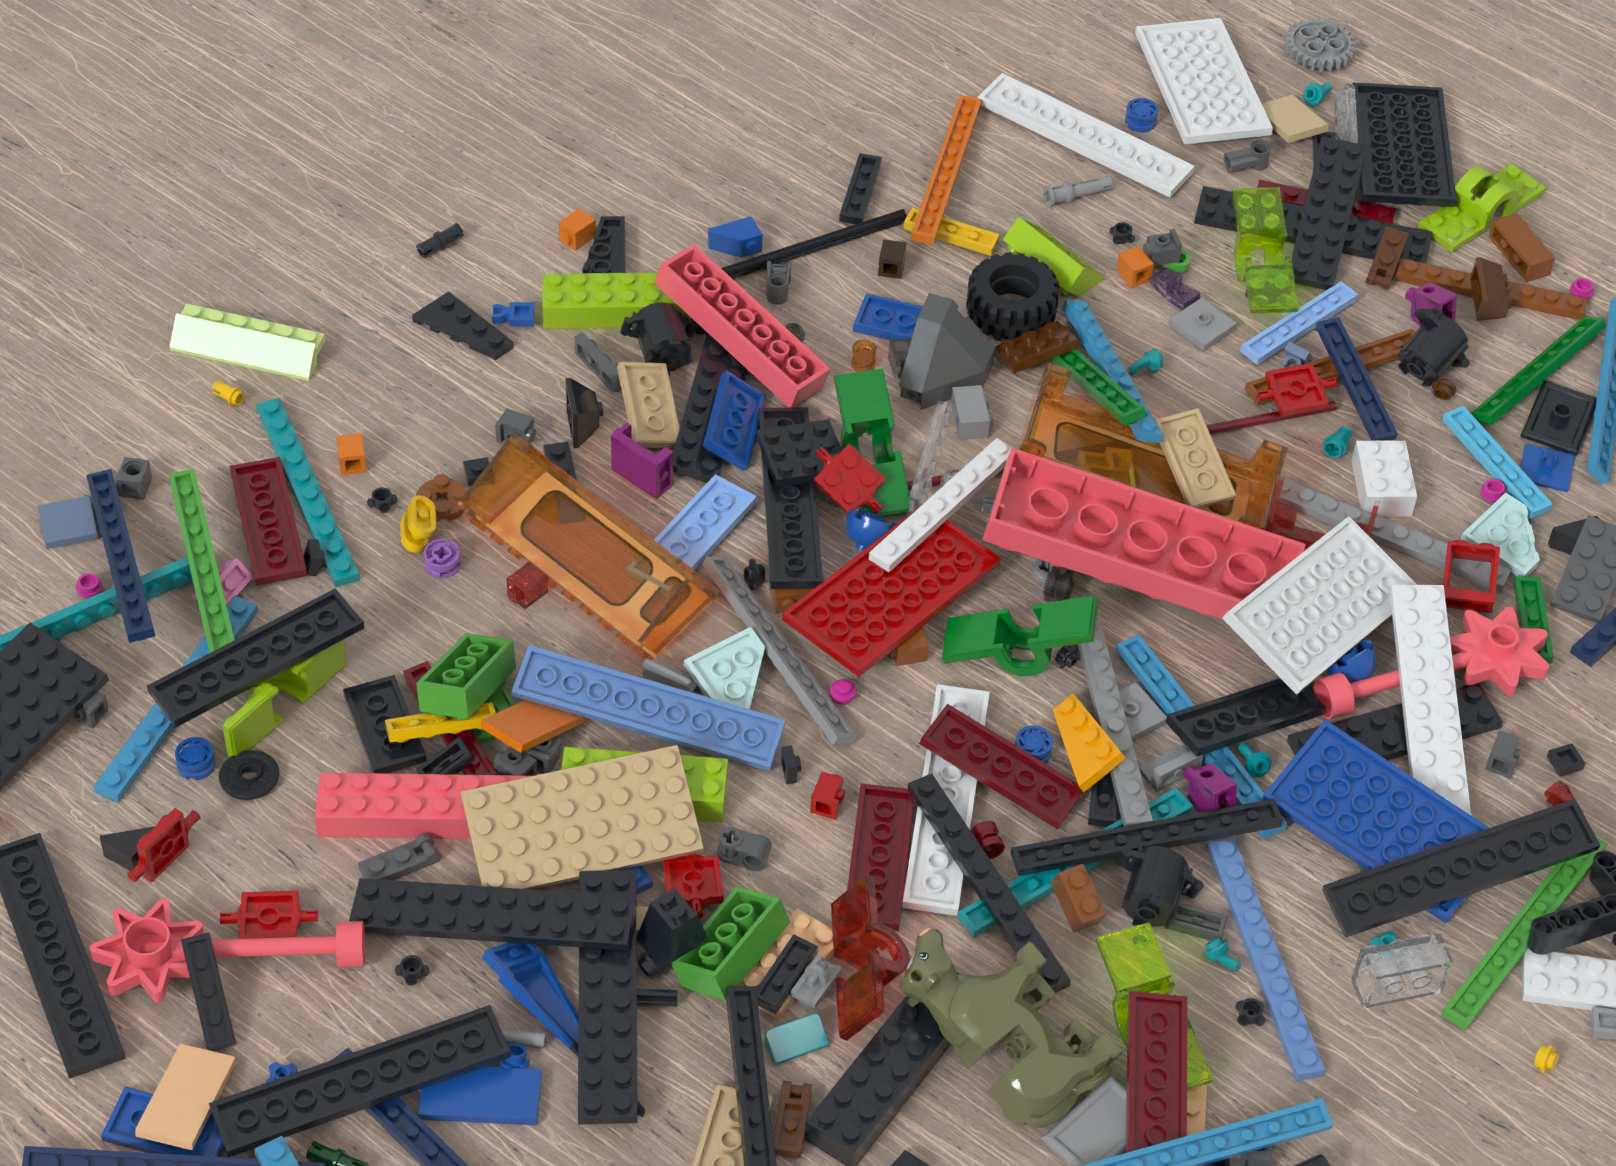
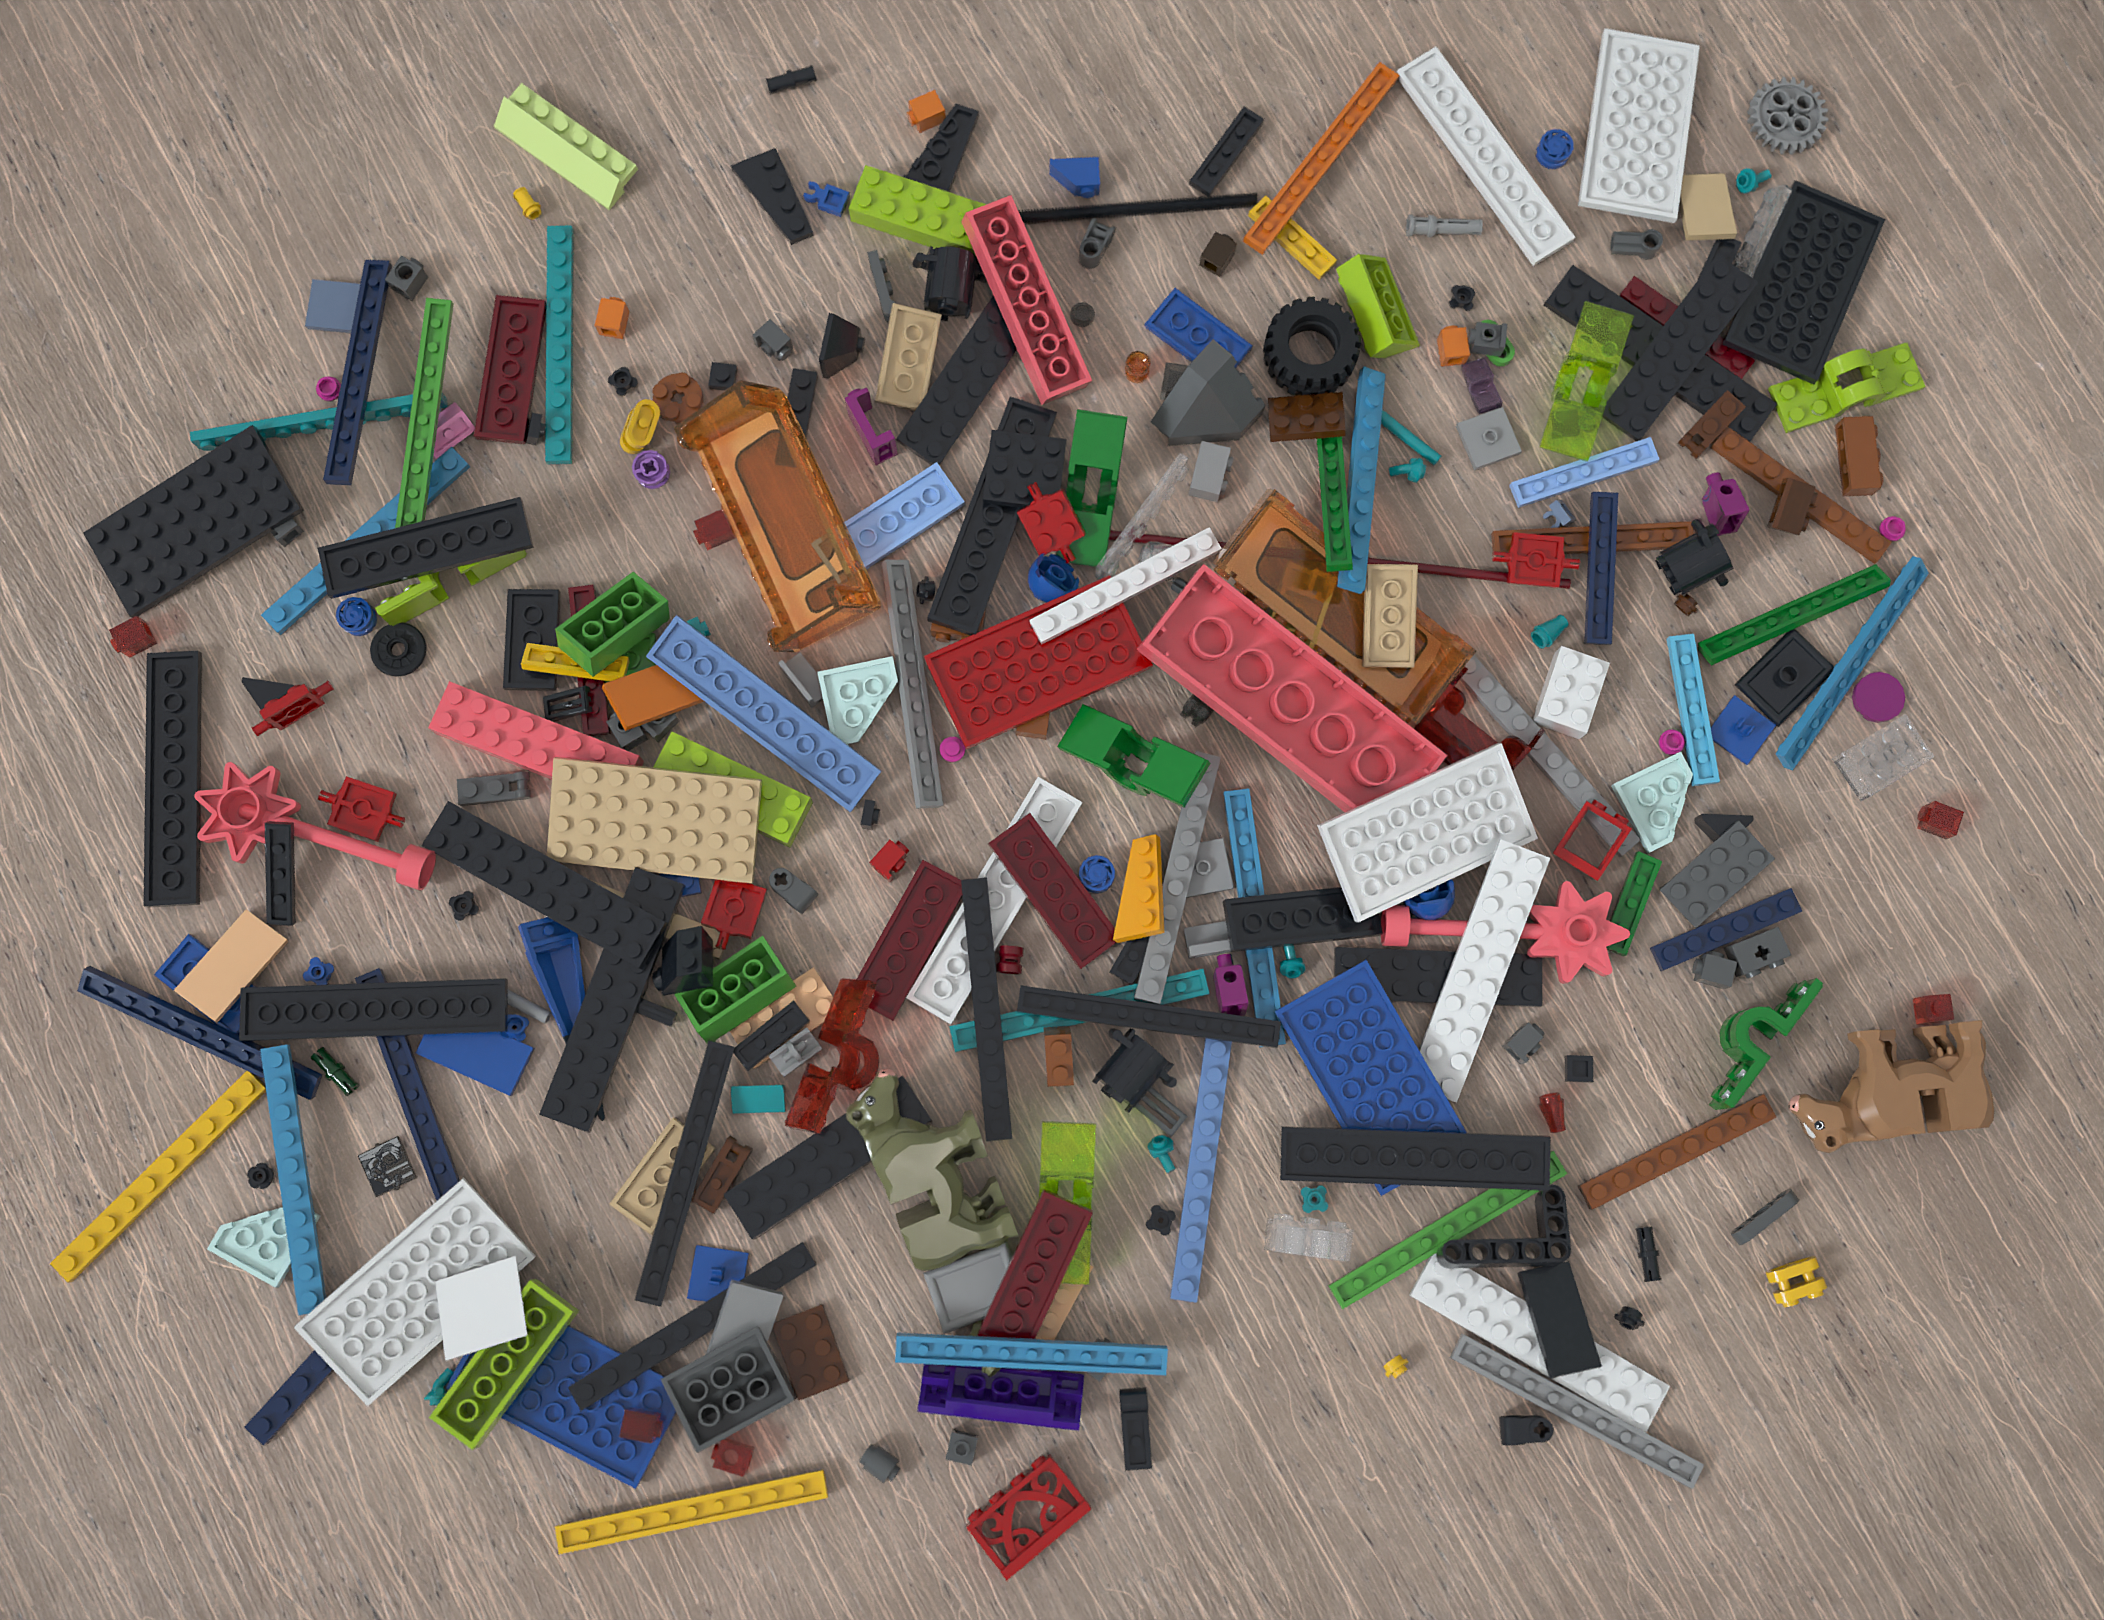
camera: 20 degrees right, 30 degrees up
blue tile [703,370,766,471] -> none
none -> teal piece [1381,410,1442,466]

